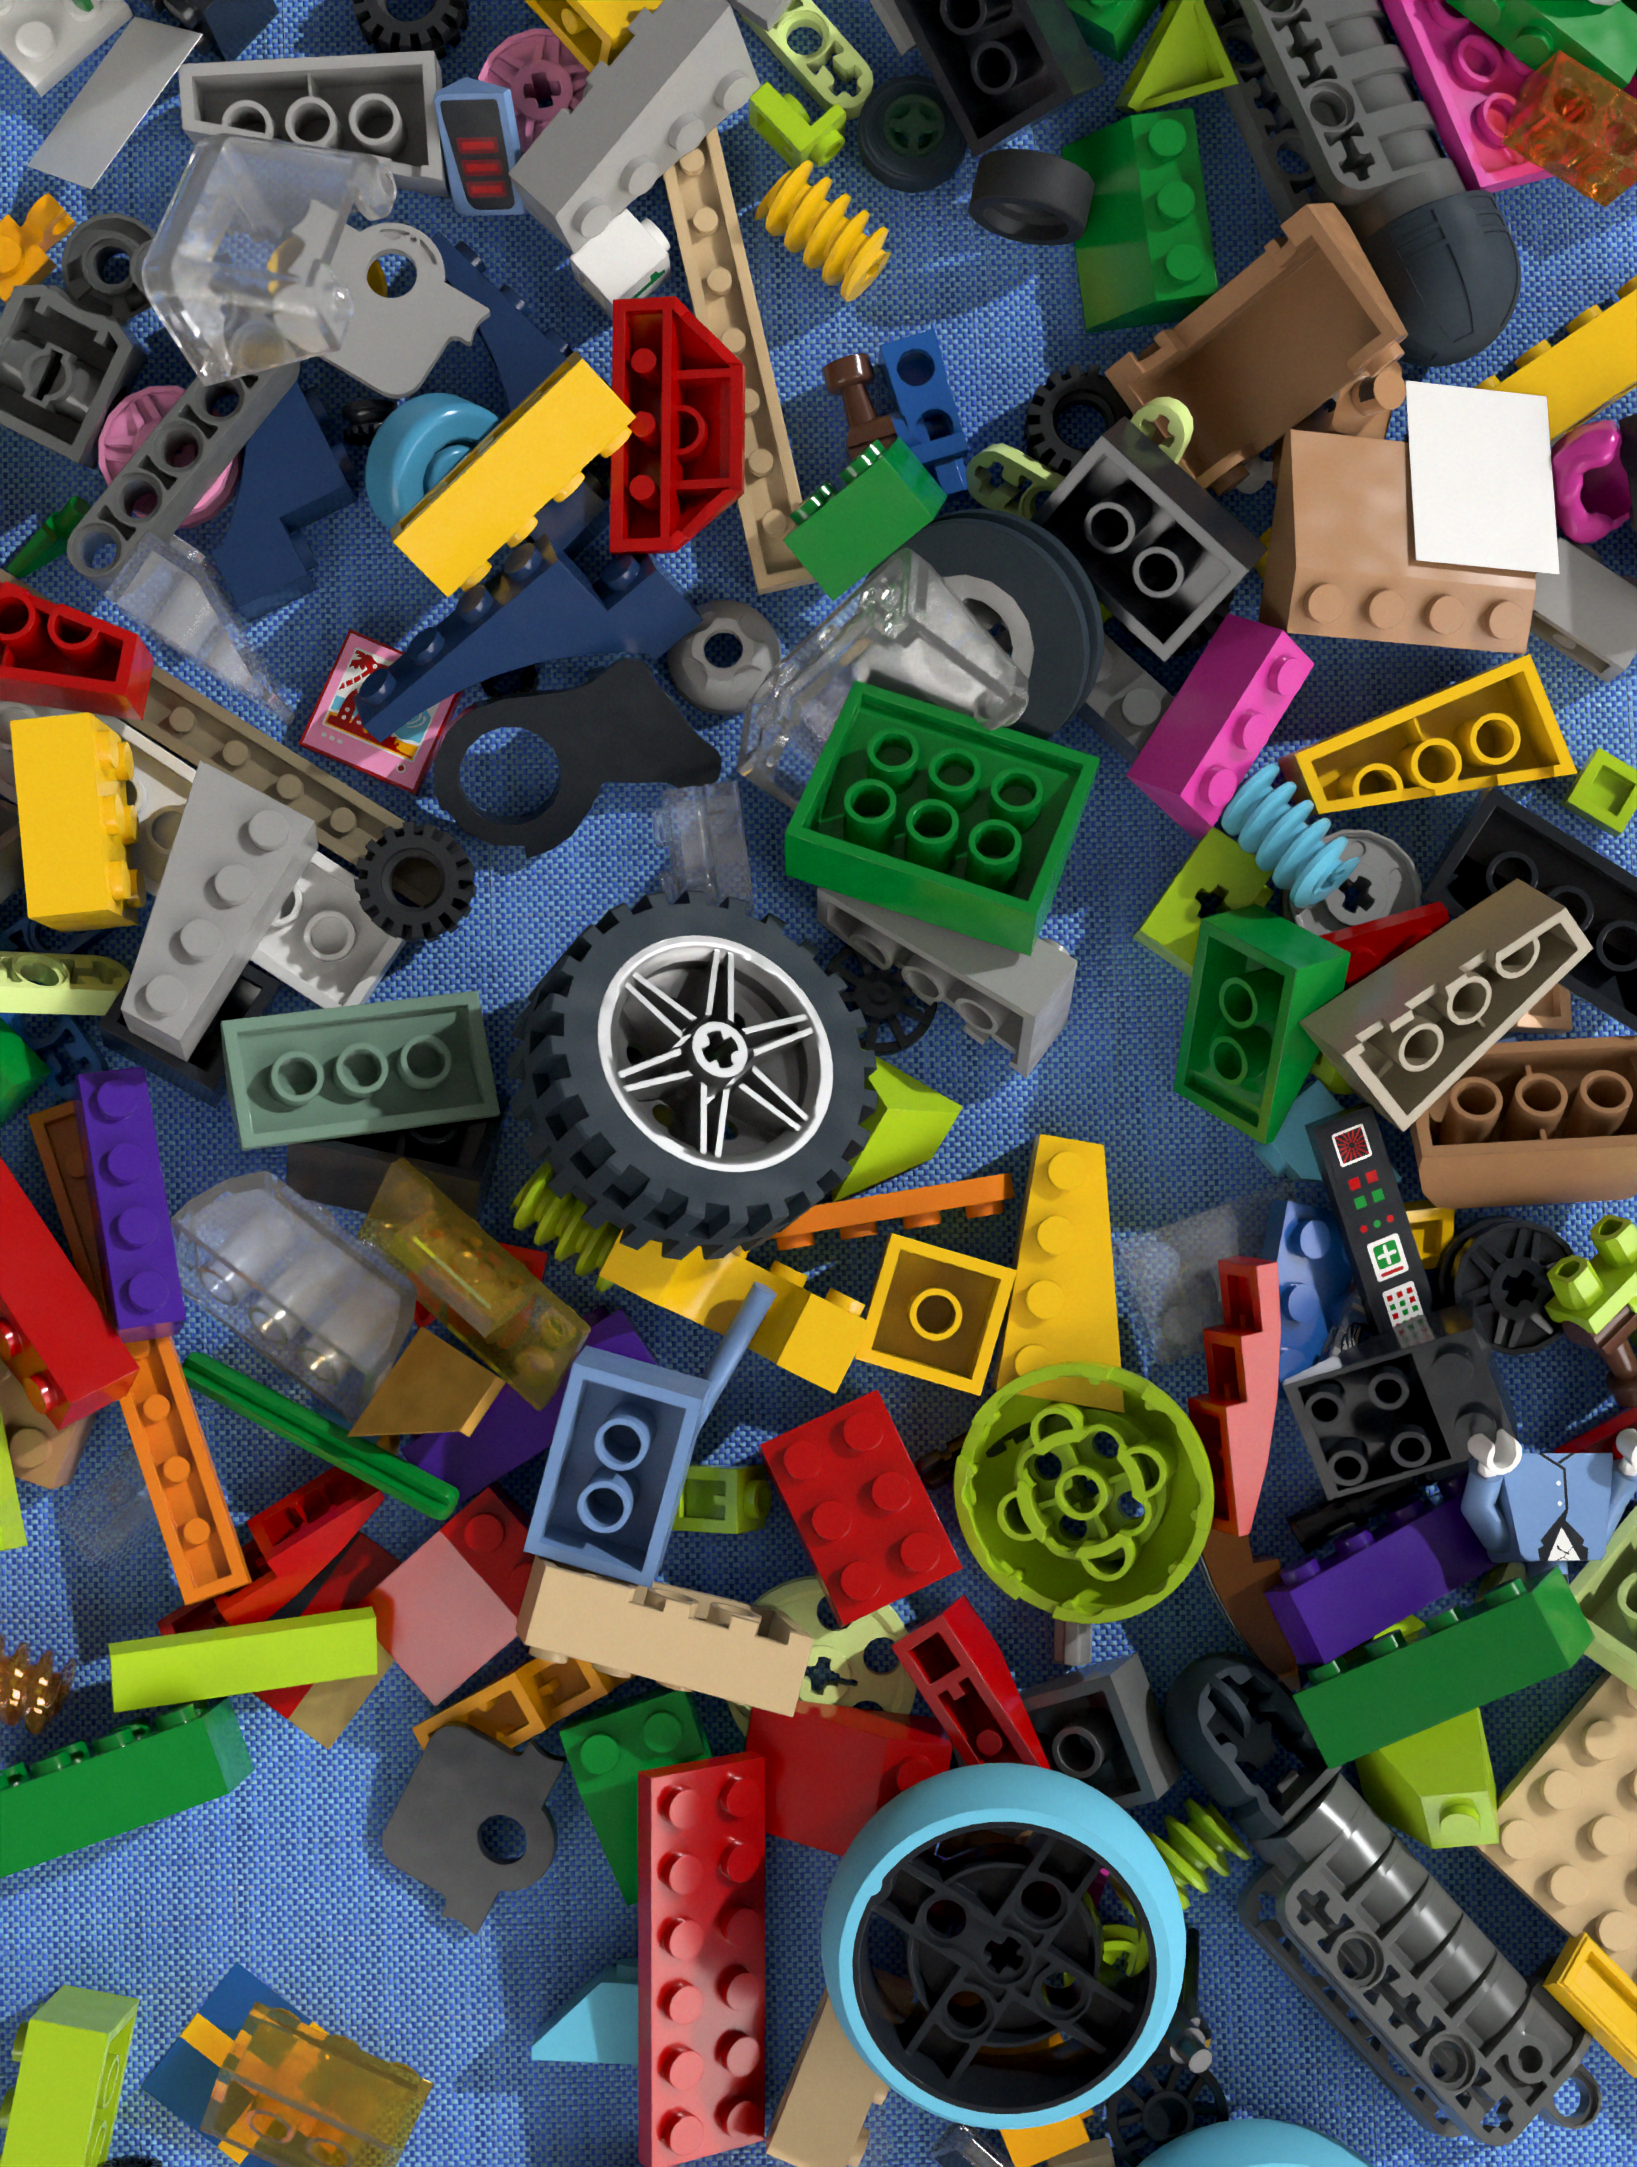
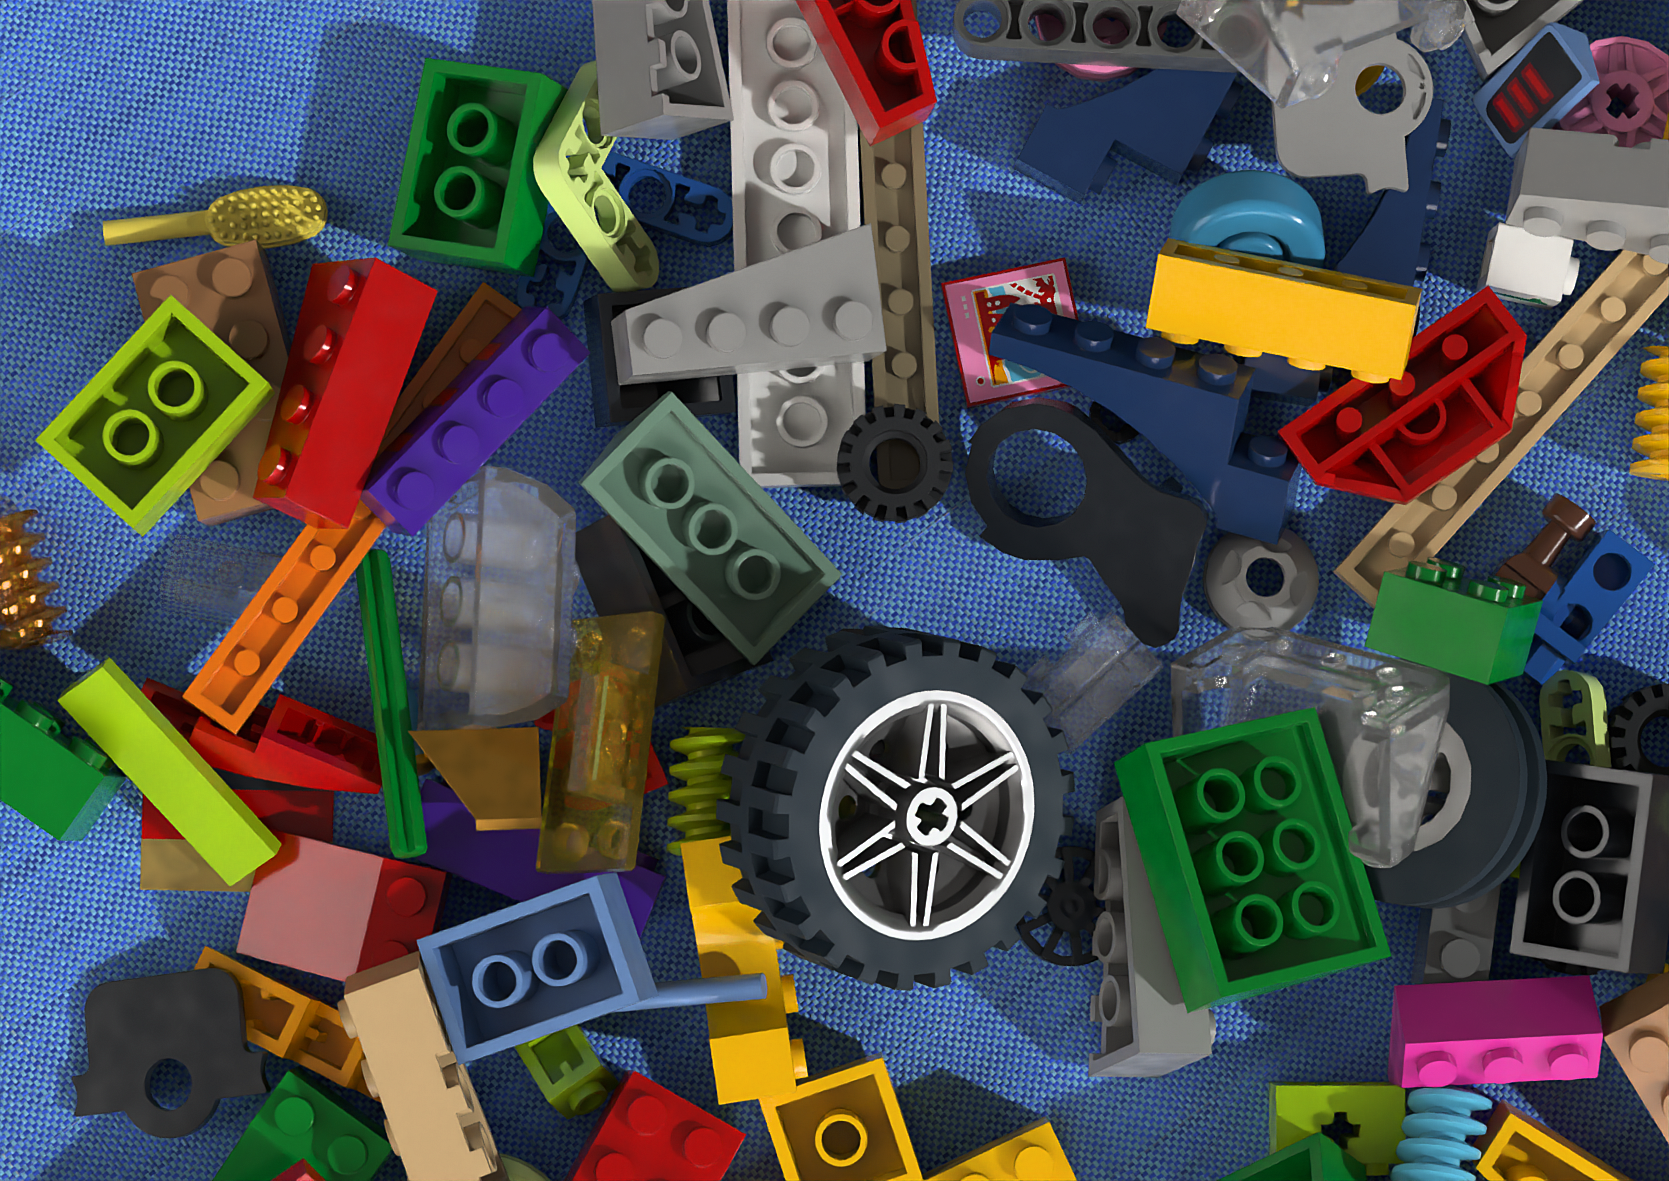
camera: 55 degrees right, 0 degrees up
yellow brick [10,712,146,933] -> none
clear slope [103,531,296,727] -> none
black bush [341,399,398,447] -> none
orange plate [768,1173,1015,1251] -> none
lime slope [831,1048,963,1202] -> none

